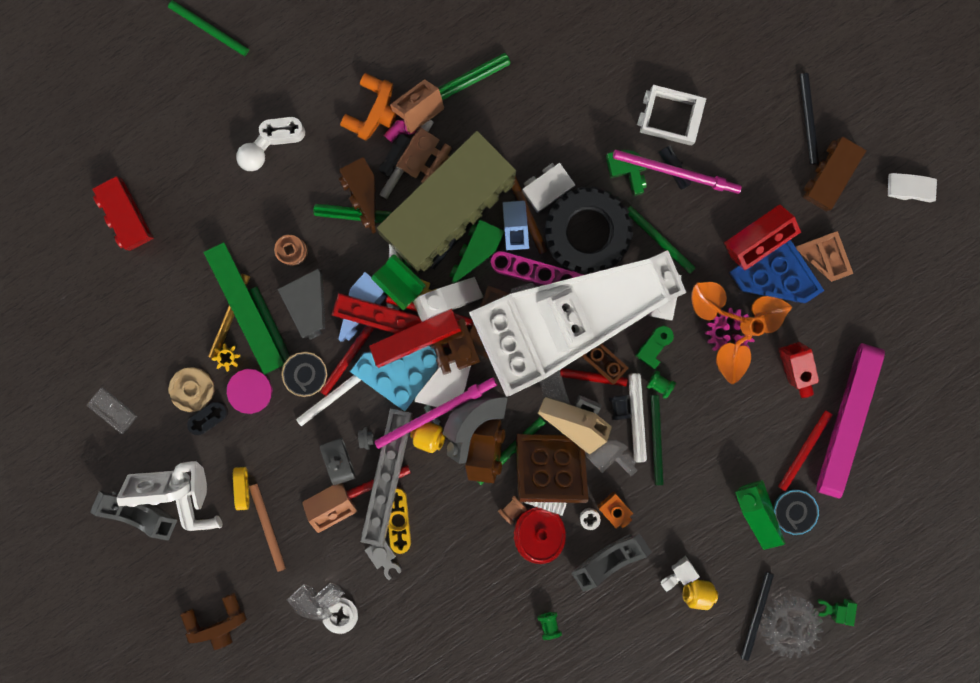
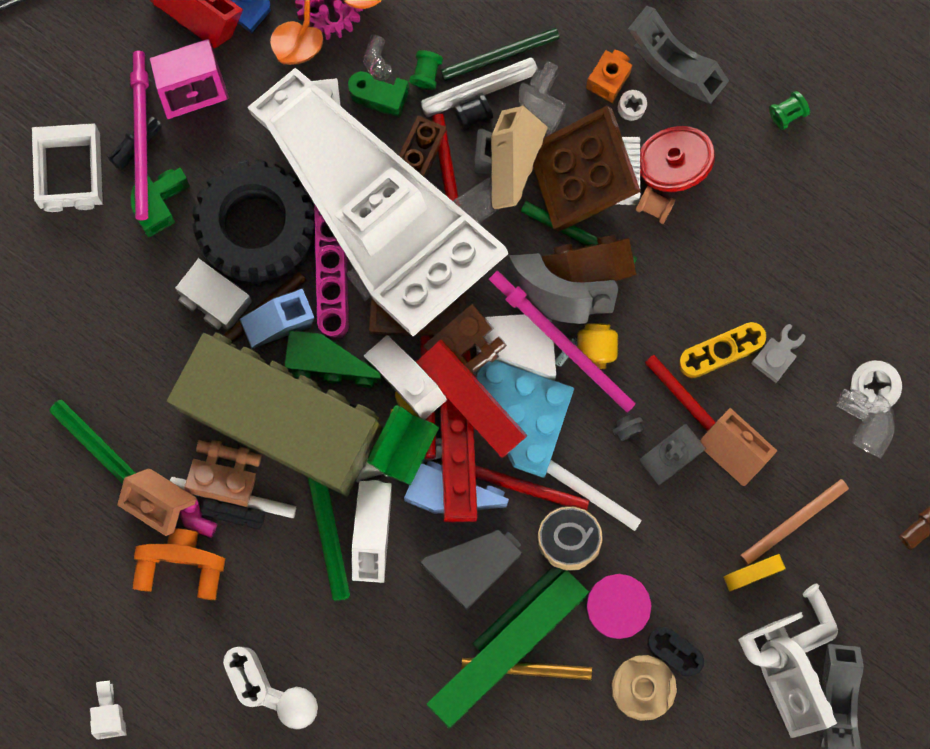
camera: 105 degrees left, 10 degrees down
yellow gear [212,343,241,372] -> none
nougat wheel [274,235,308,266] -> none
reddish brown slope [338,157,376,233] -> none
light grey tile [360,409,413,547] -> none
green bar [628,206,696,274] -> none
none -> white piece [90,680,127,739]
none -> dark pink slope [150,39,229,119]
none -> white slope [352,480,392,583]
none -> clear arm [363,35,392,80]

